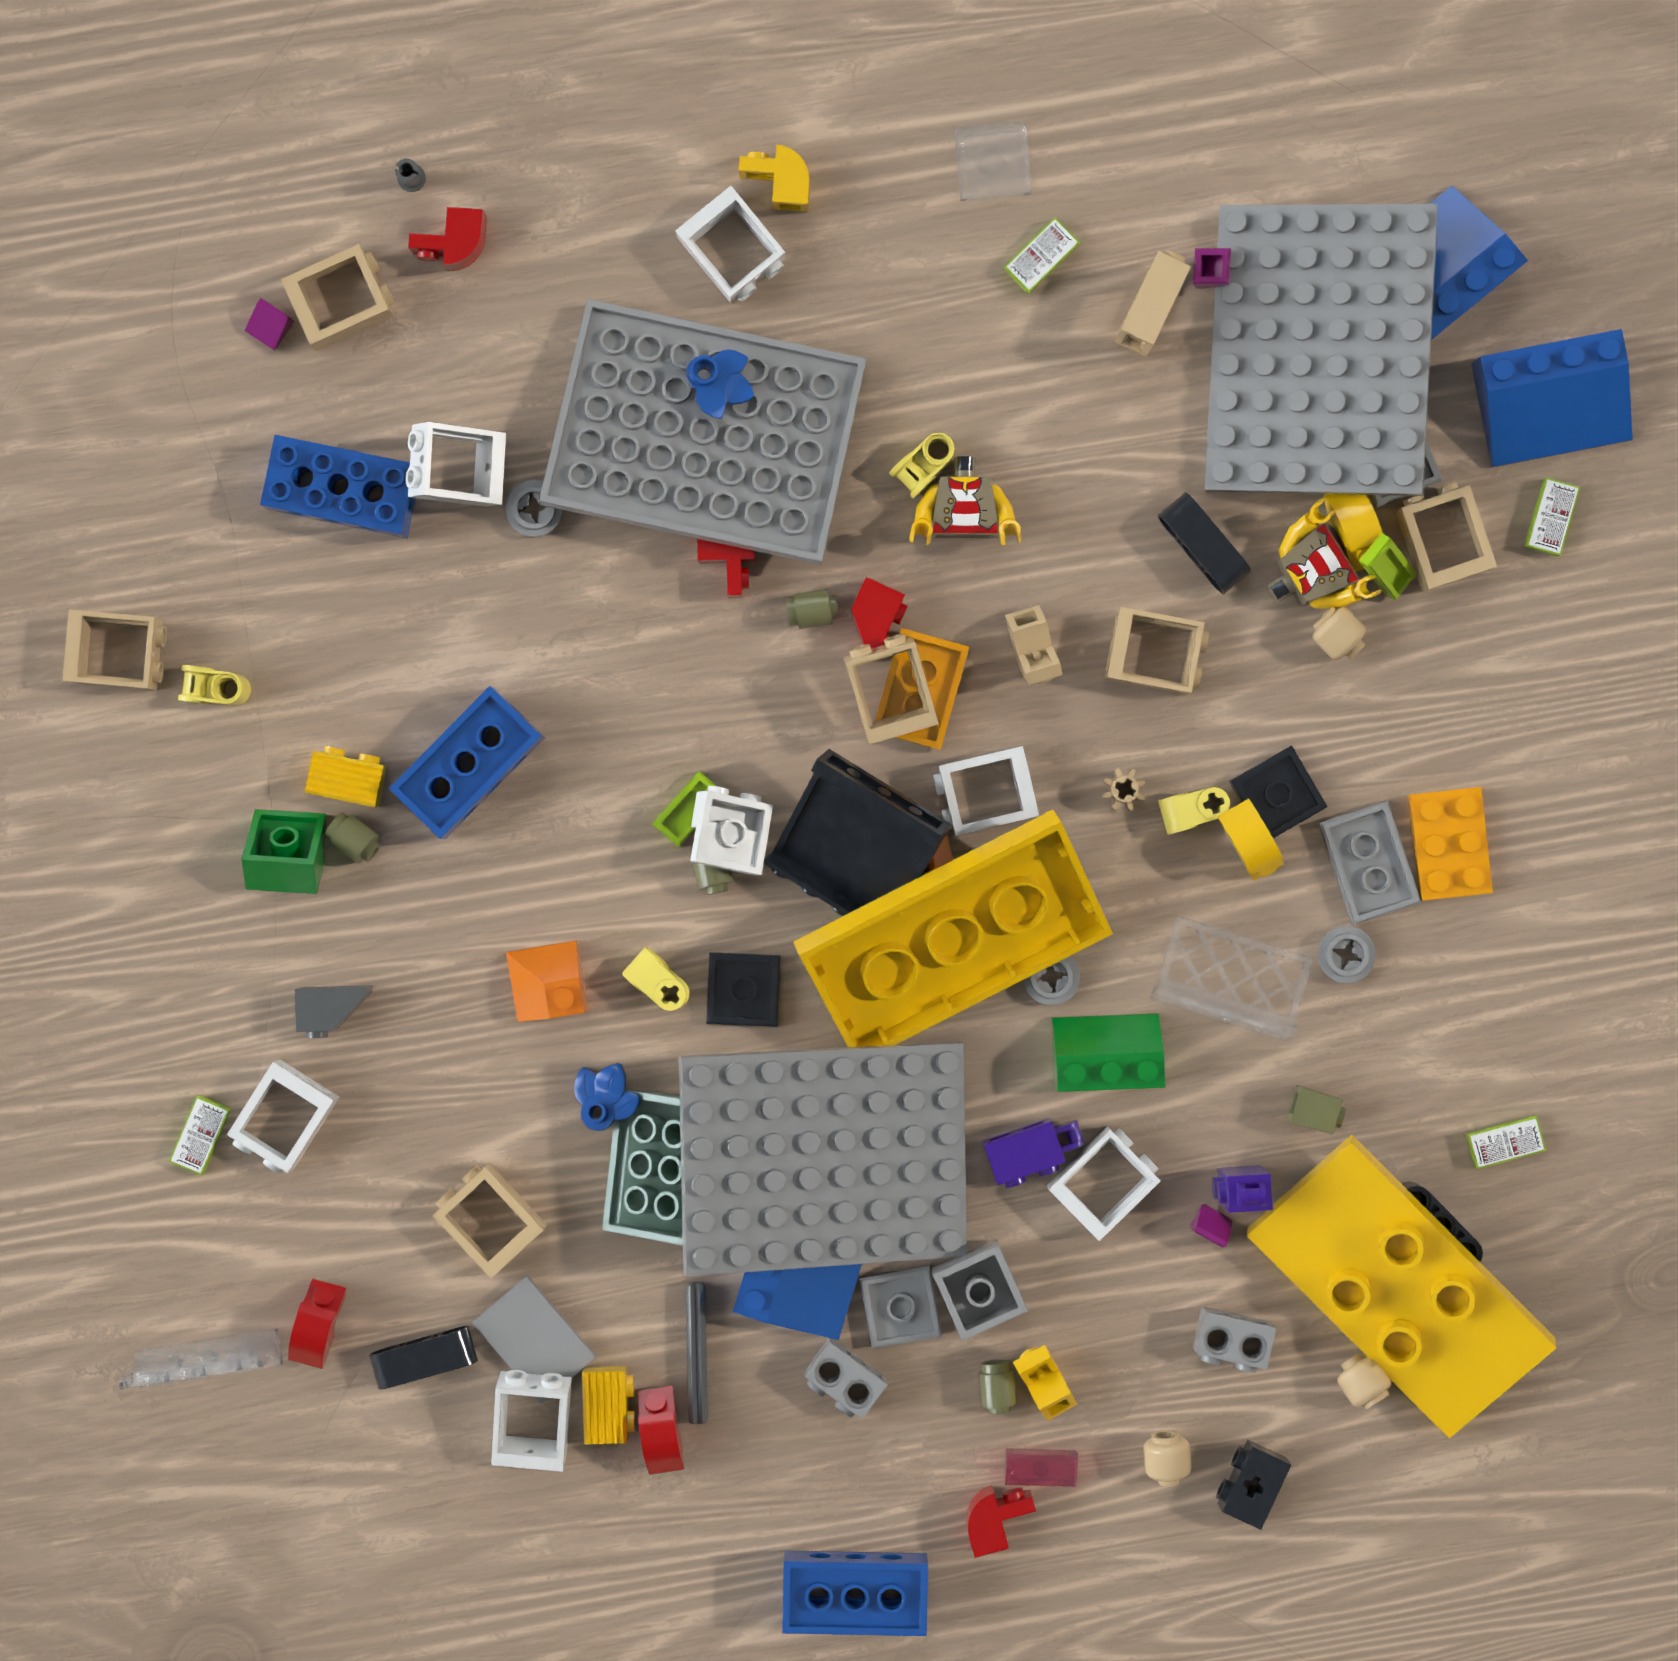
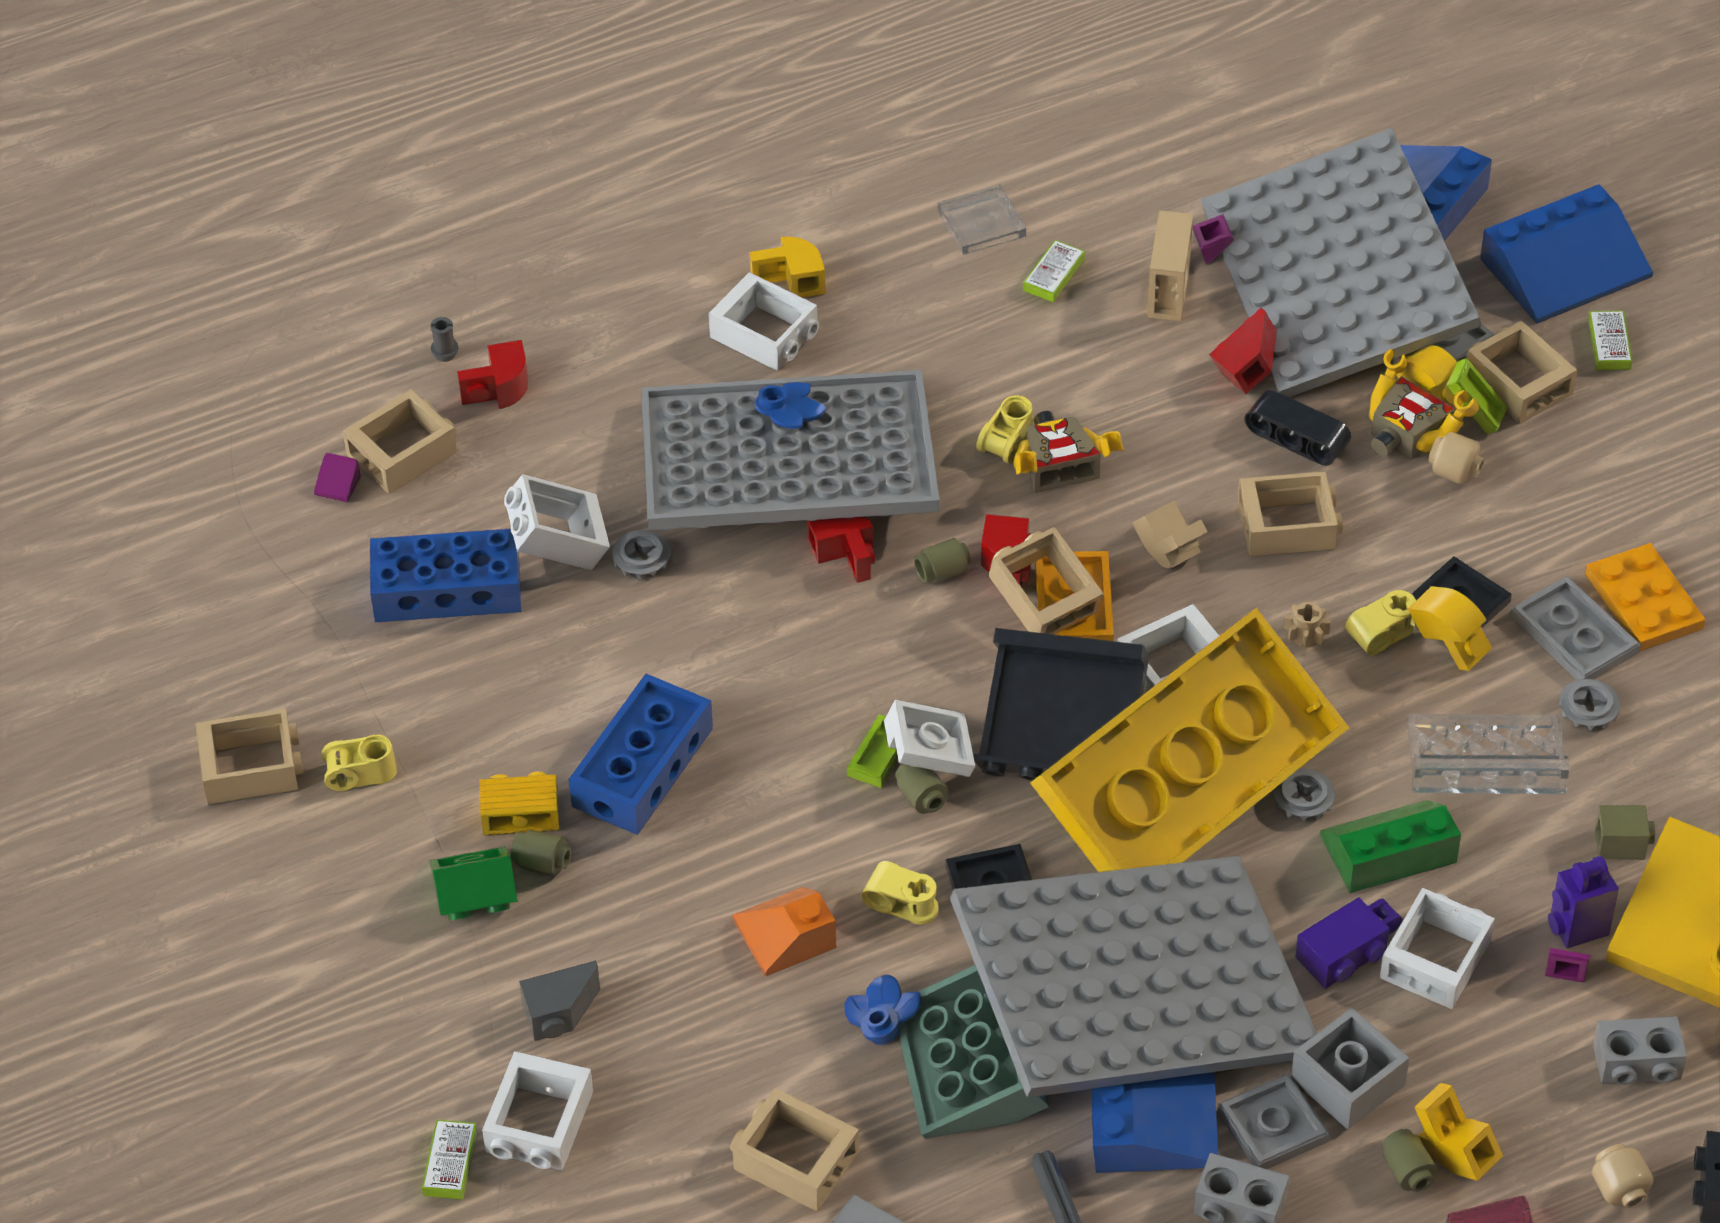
camera: 10 degrees left, 40 degrees down
none -> red slope [1209,308,1277,395]

